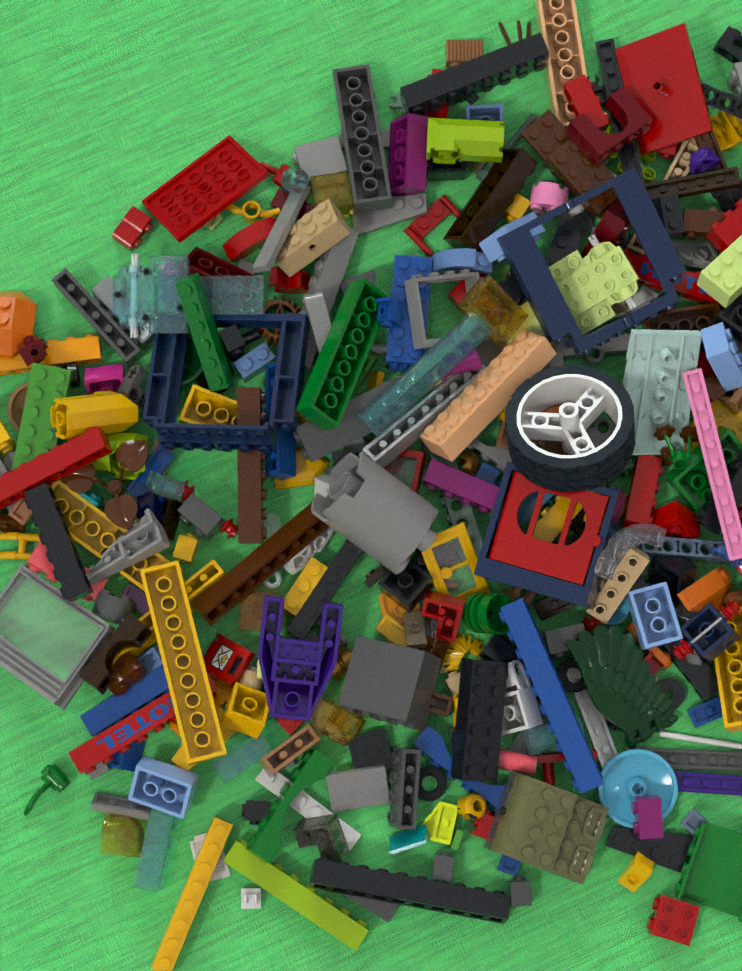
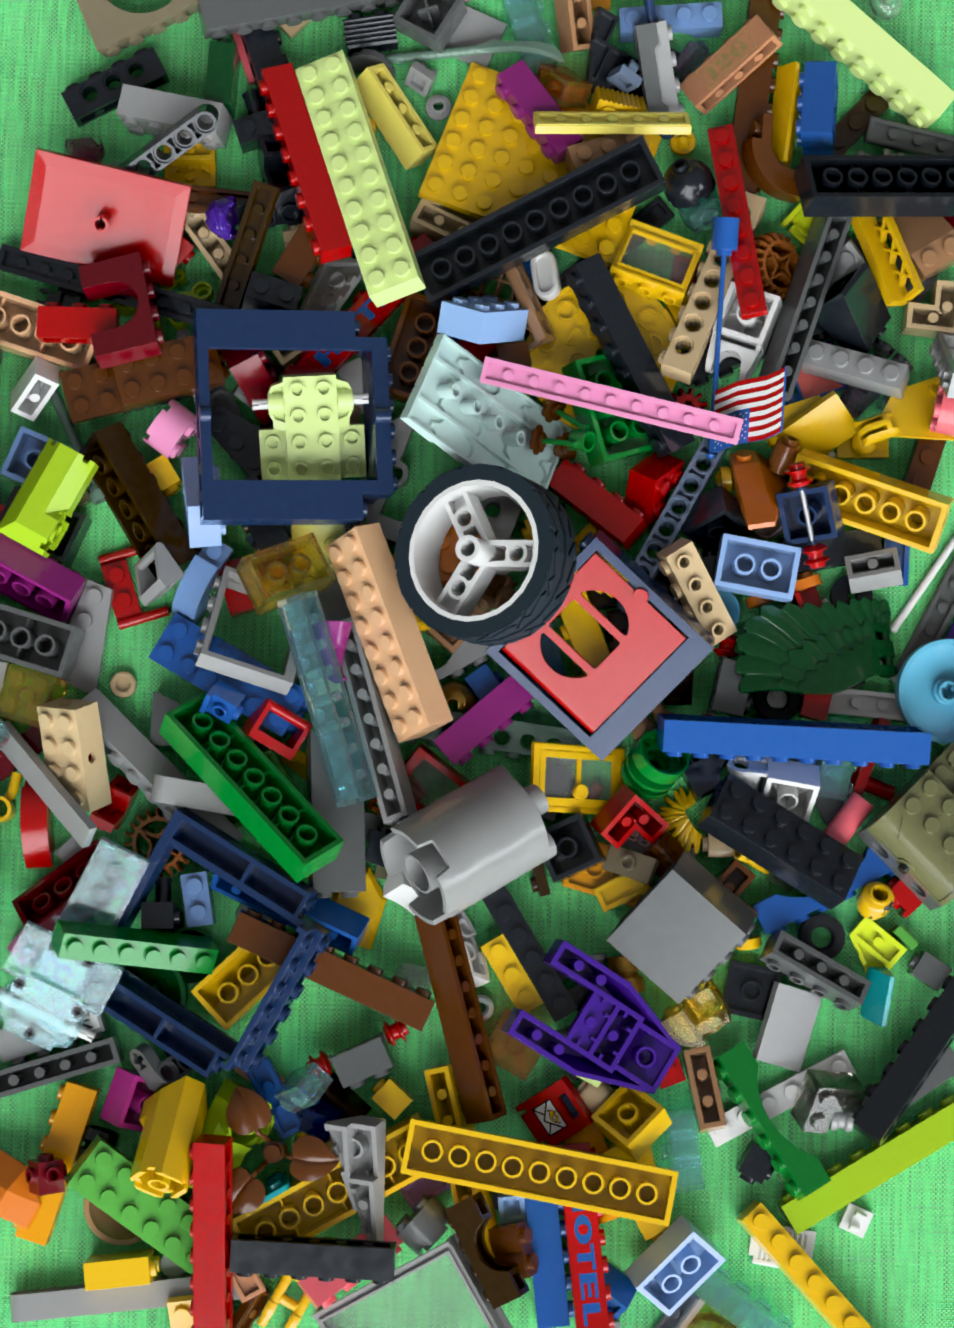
camera: 65 degrees left, 5 degrees up
clear tile [594,523,666,580] -> none
none -> white brick [10,356,59,422]
none -> hair [65,138,105,163]
none -> tan tile [110,671,137,698]
none -> light grey tile [135,542,185,606]
none -> red tile [241,698,312,761]
none -> yellow tile [715,466,732,492]
none -> yellow tile [736,935,762,950]
none -> red brick [797,694,832,722]
none -> light grey wheel [828,1104,854,1132]
none -> light grey brick [844,547,903,594]

